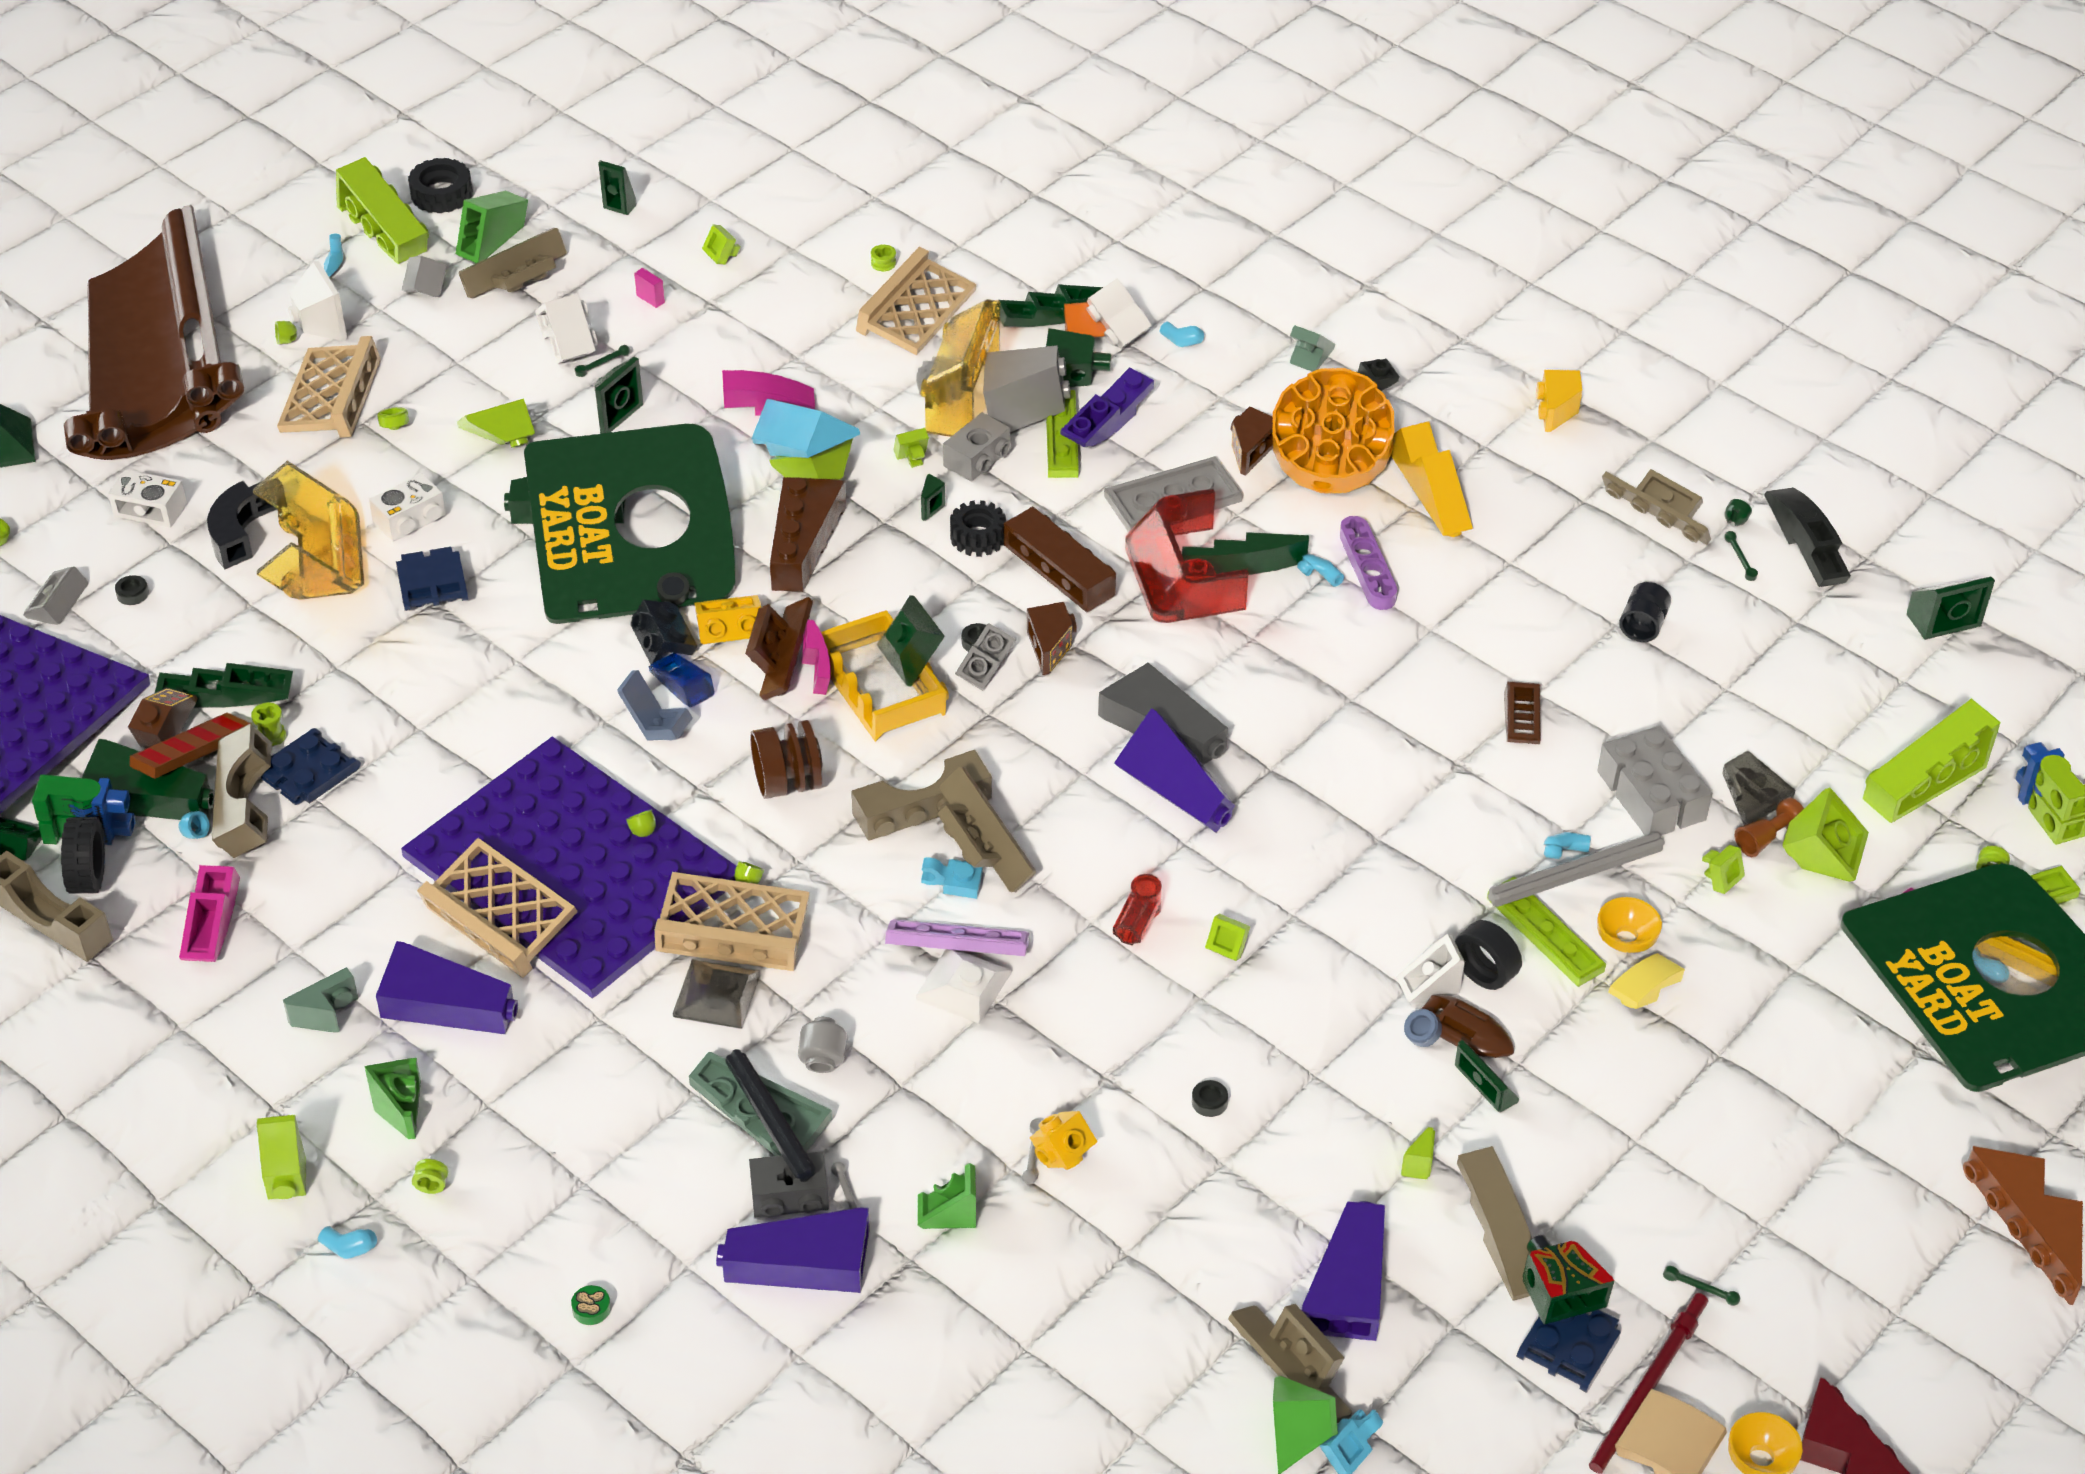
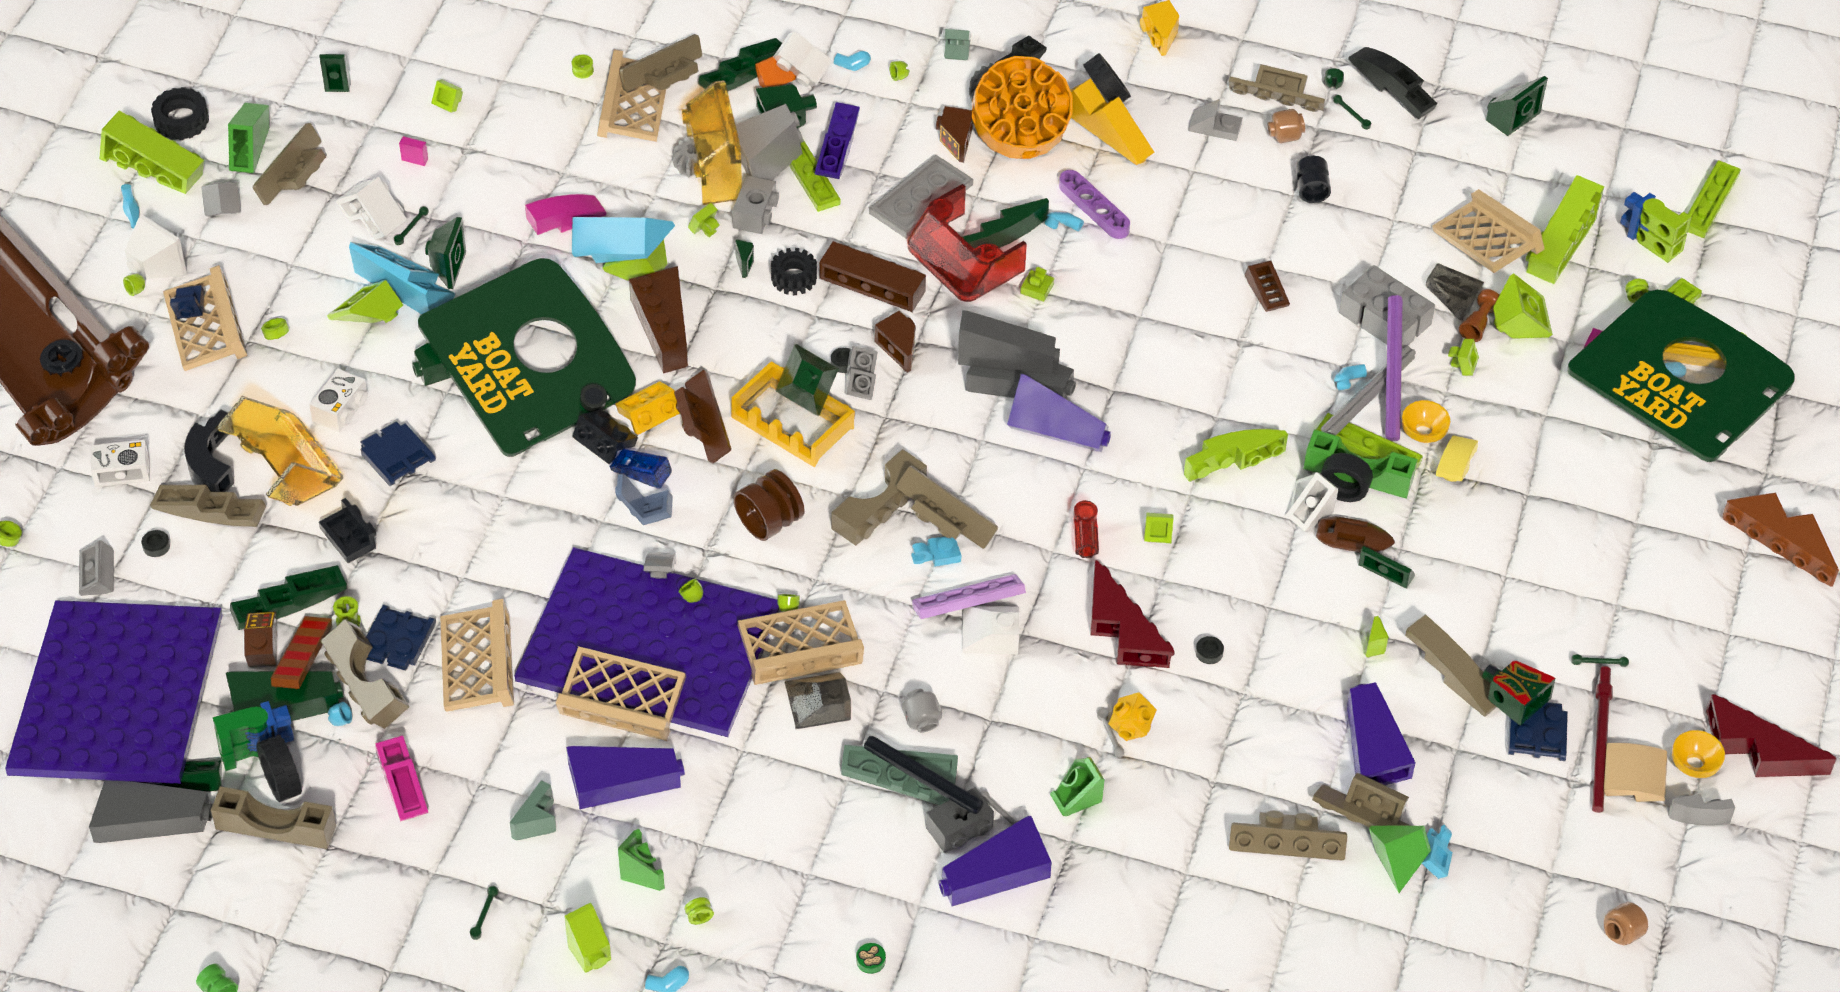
camera: 25 degrees left, 5 degrees up
dark pink slope [802,619,830,695] -> none
sand blue tile [1404,1009,1442,1047] -> none
none -> black gear [40,340,84,377]
none -> dark tan slope [150,485,266,527]
none -> dark blue bracket [170,285,205,319]
none -> black bracket [318,498,377,563]
none -> medium azure slope [349,242,456,315]
none -> tan fence [440,599,514,712]
none -> dark green hinge [469,885,499,940]
none -> dark tan bracket [620,34,702,92]
none -> light grey slope [644,552,676,579]
none -> lime hinge [889,61,910,81]
none -> dark grey slope [958,310,1060,374]
none -> lime tile [1021,267,1054,302]
none -> black tyre [1083,53,1131,102]
none -> dark red slope [1090,560,1175,668]
none -> lime slope [1184,429,1288,482]
none -> light grey slope [1188,99,1243,141]
none -> dark tan bracket [1229,810,1348,861]
none -> medium nougat head [1267,109,1305,144]
none -> bright green arch [1303,429,1418,499]
none -> medium lavender axle [1385,295,1403,441]
none -> tan fence [1432,189,1545,273]

